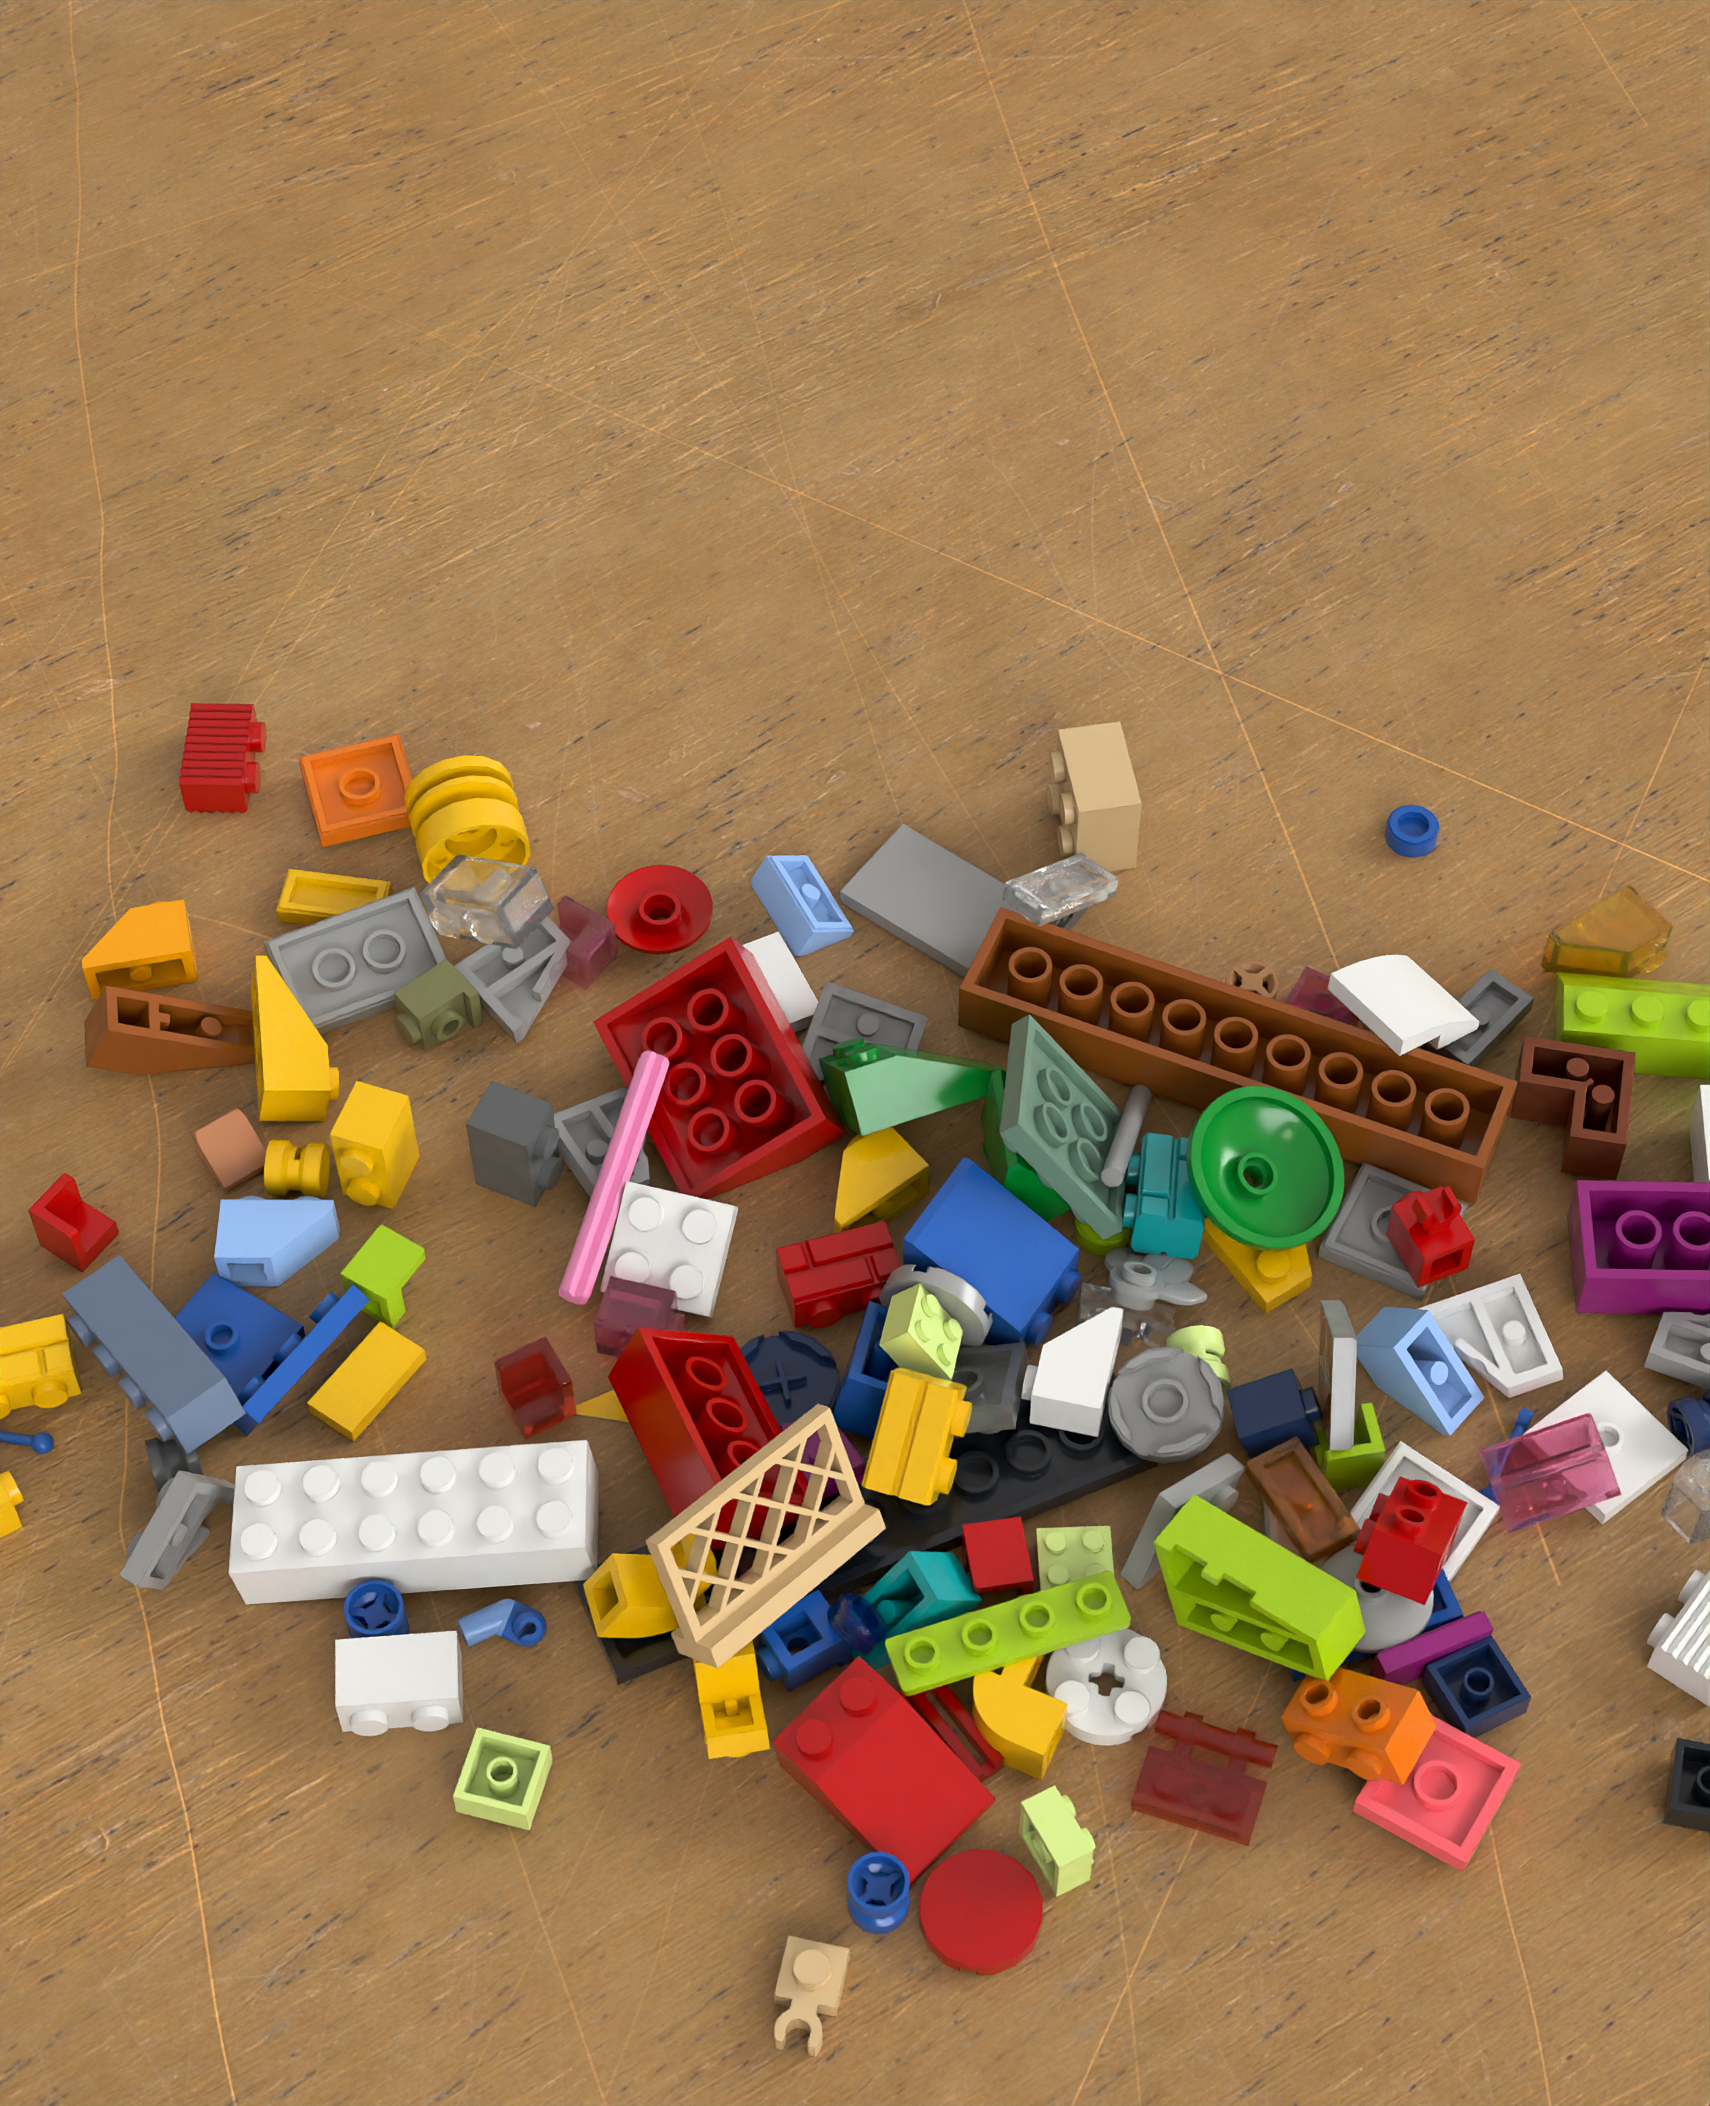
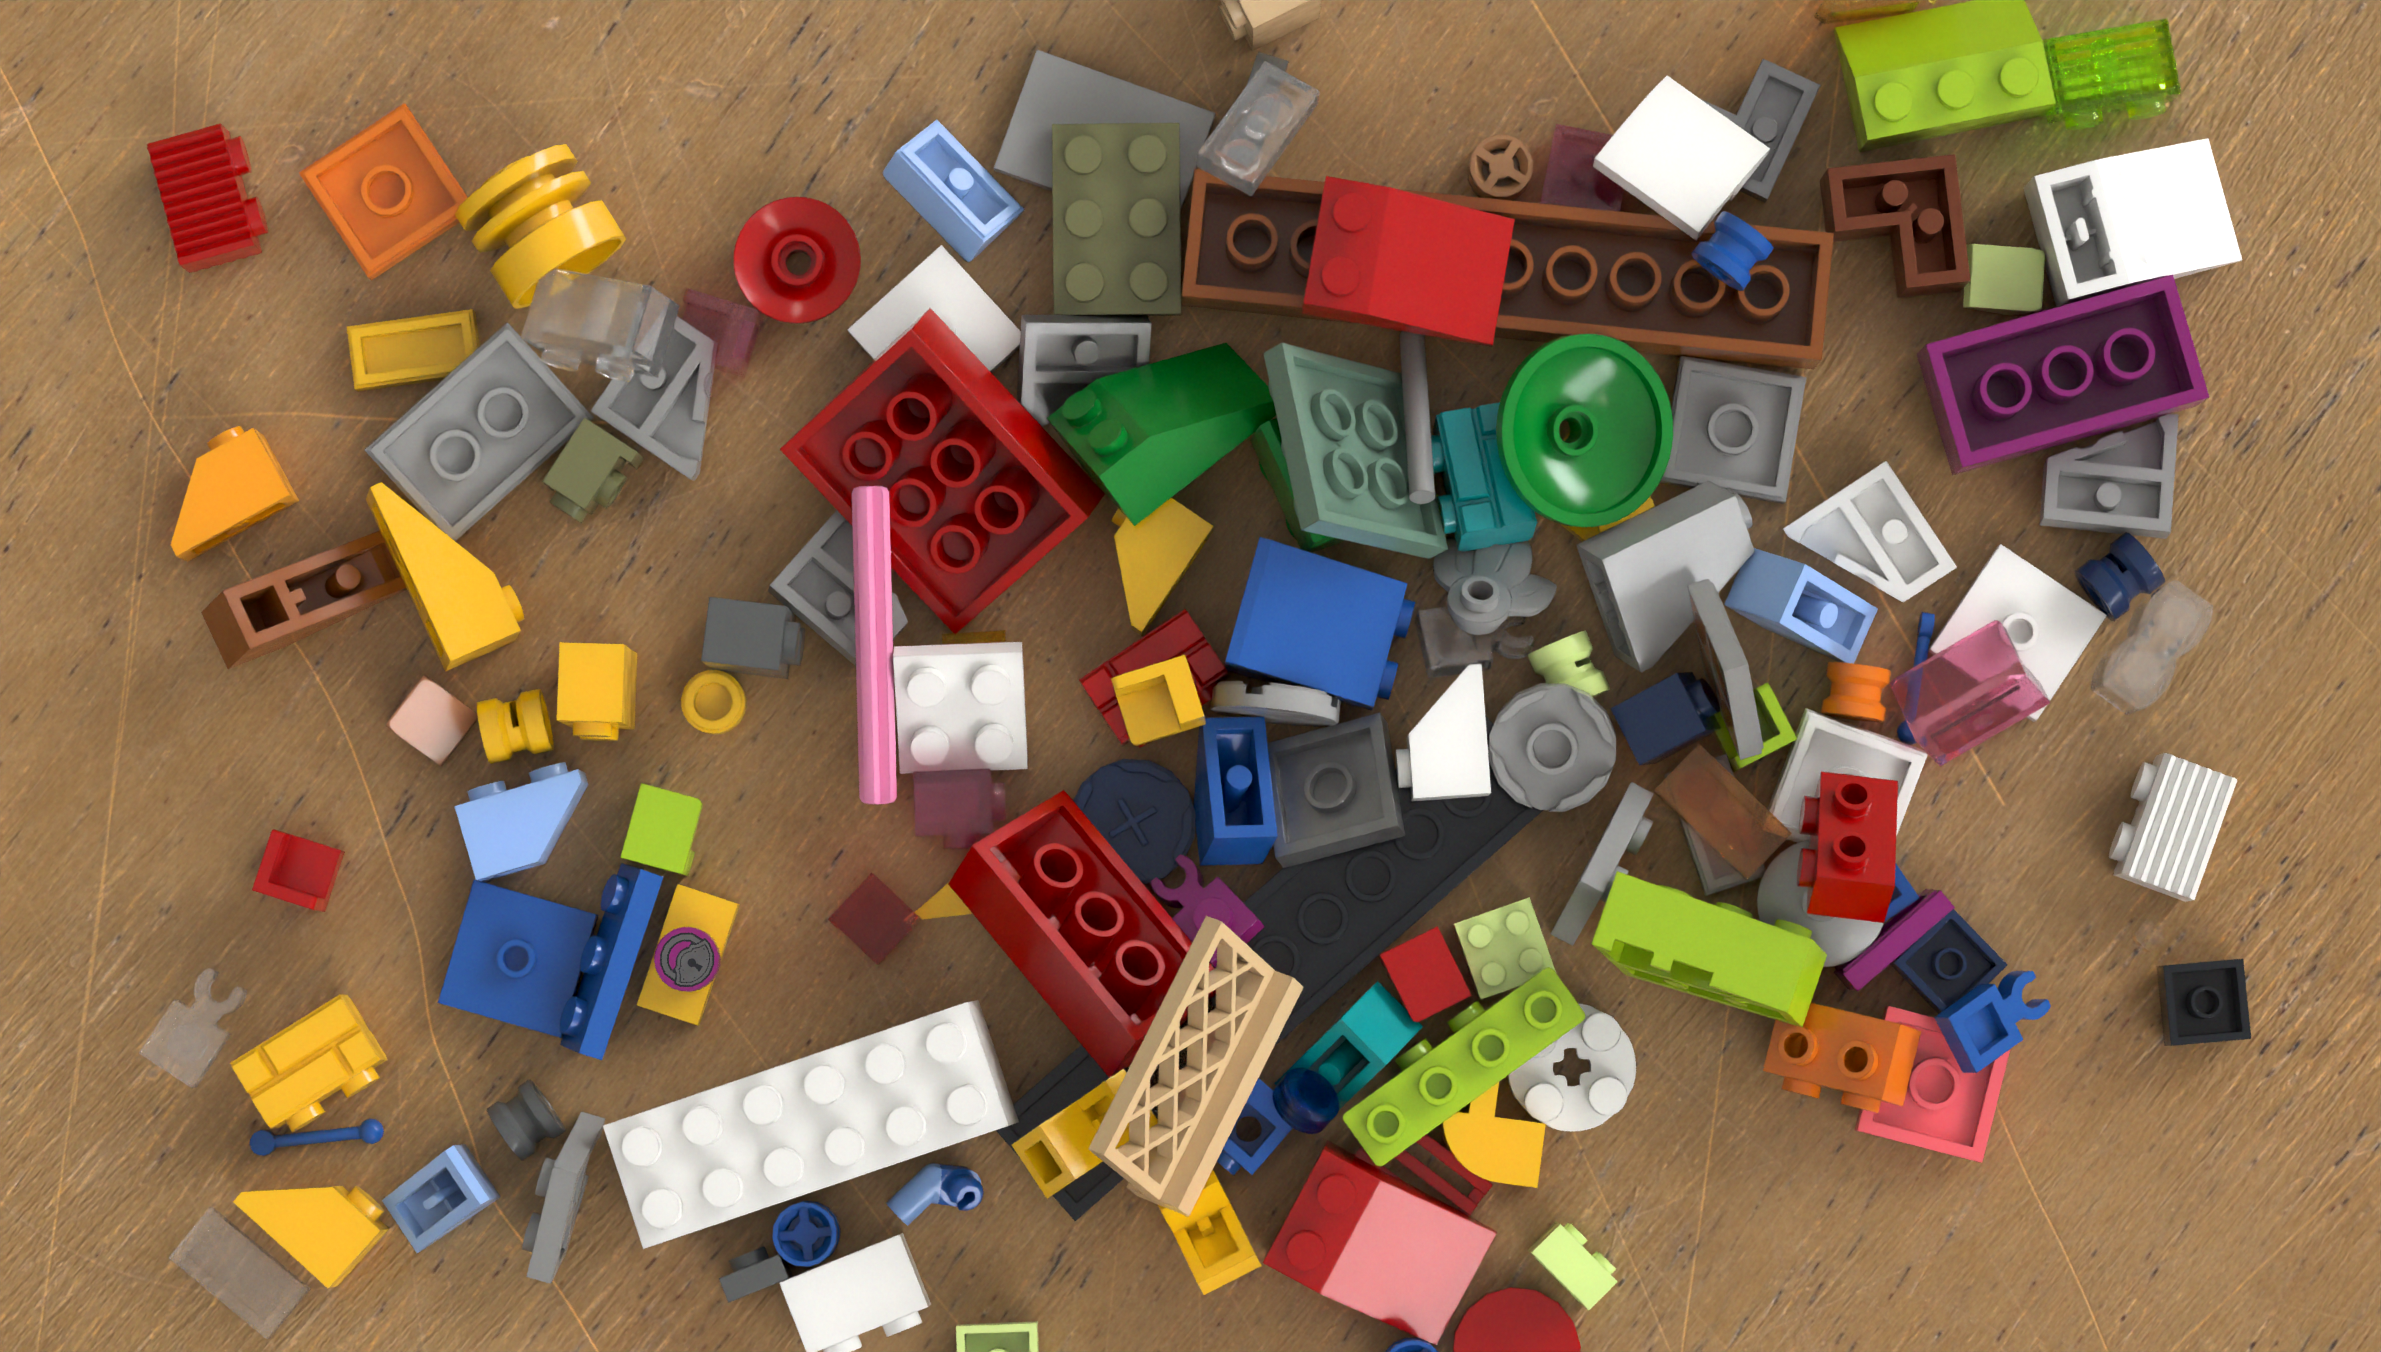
camera: 15 degrees left, 30 degrees up
sand blue brick [62,1255,246,1455] -> none
yellow brick [861,1367,972,1505] -> none
yellowish green piece [879,1283,963,1381] -> none
clear red plate [1131,1709,1278,1846] -> none
red brick [1386,1186,1475,1288] -> none
none -> light blue slope [382,1144,501,1253]
none -> tile [654,927,721,992]
none -> yellow tile [681,670,747,735]
none -> dark grey plate [719,1246,793,1303]
none -> olive plate [1052,122,1182,316]
none -> yellow panel [1111,655,1206,746]
none -> red slope [1302,176,1515,347]
none -> light grey slope [1576,481,1755,672]
none -> blue wheel [1691,211,1774,291]
none -> orange wheel [1821,662,1891,722]
none -> blue plate [1934,971,2051,1073]
none -> yellowish green slope [1963,244,2045,316]

